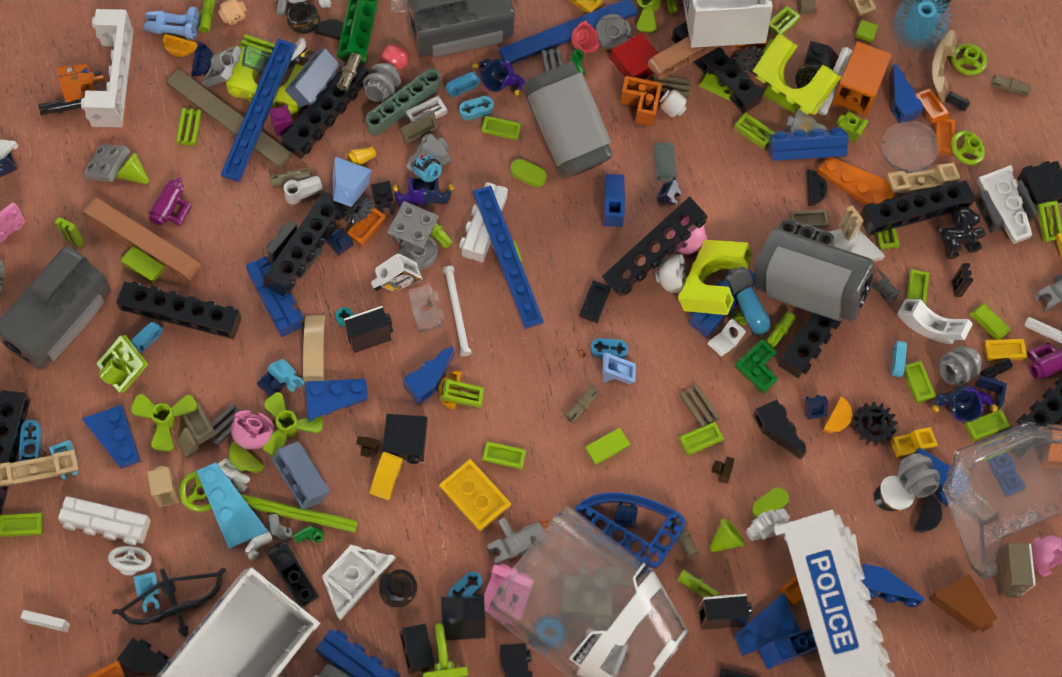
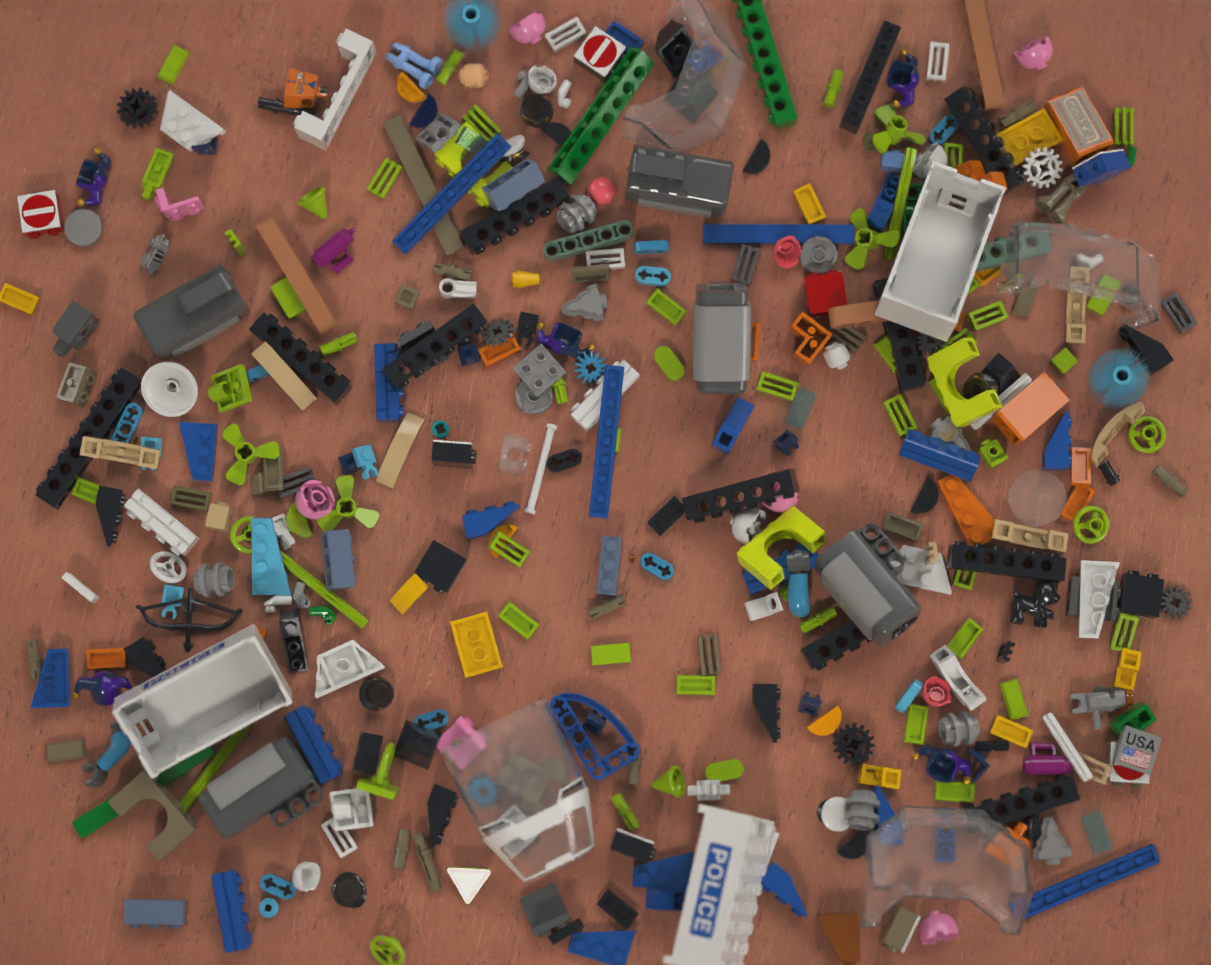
camera: 30 degrees right, 15 degrees up
light grey plate [82,145,130,182] -> none
magenta brick [269,105,293,137] -> none
blue wing [304,379,368,422] -> none
light blue slope [332,157,372,207] -> none
dark tan pin [337,52,362,91] -> none
dark brown tile [356,436,381,457] -> none
white torso [371,253,422,292] -> none
medium azure head [413,154,442,182] -> none
dark blue piece [472,58,525,98] -> none
light grey piece [487,518,554,566] -> none
green arm [570,49,586,76] -> none
light blue slope [602,353,636,384] -> none
dark brown tile [711,457,735,483] -> none
green plate [735,339,778,394] -> none
dark grey piece [872,269,901,304] -> none
none -> black slope [95,485,126,547]
none -> white dish [141,361,198,417]
none -> olive tile [170,486,212,512]
none -> light grey piece [193,562,235,597]
none -> tan slope [251,341,317,411]
none -> lime axle [320,332,358,357]
none -> dark tan tile [394,285,420,310]
none -> black beam [547,449,582,473]
none -> dark azure gear [573,351,607,385]
none -> sand blue brick [597,536,622,597]
none -> lime tile [756,371,798,402]
none -> coral hair [922,676,952,707]

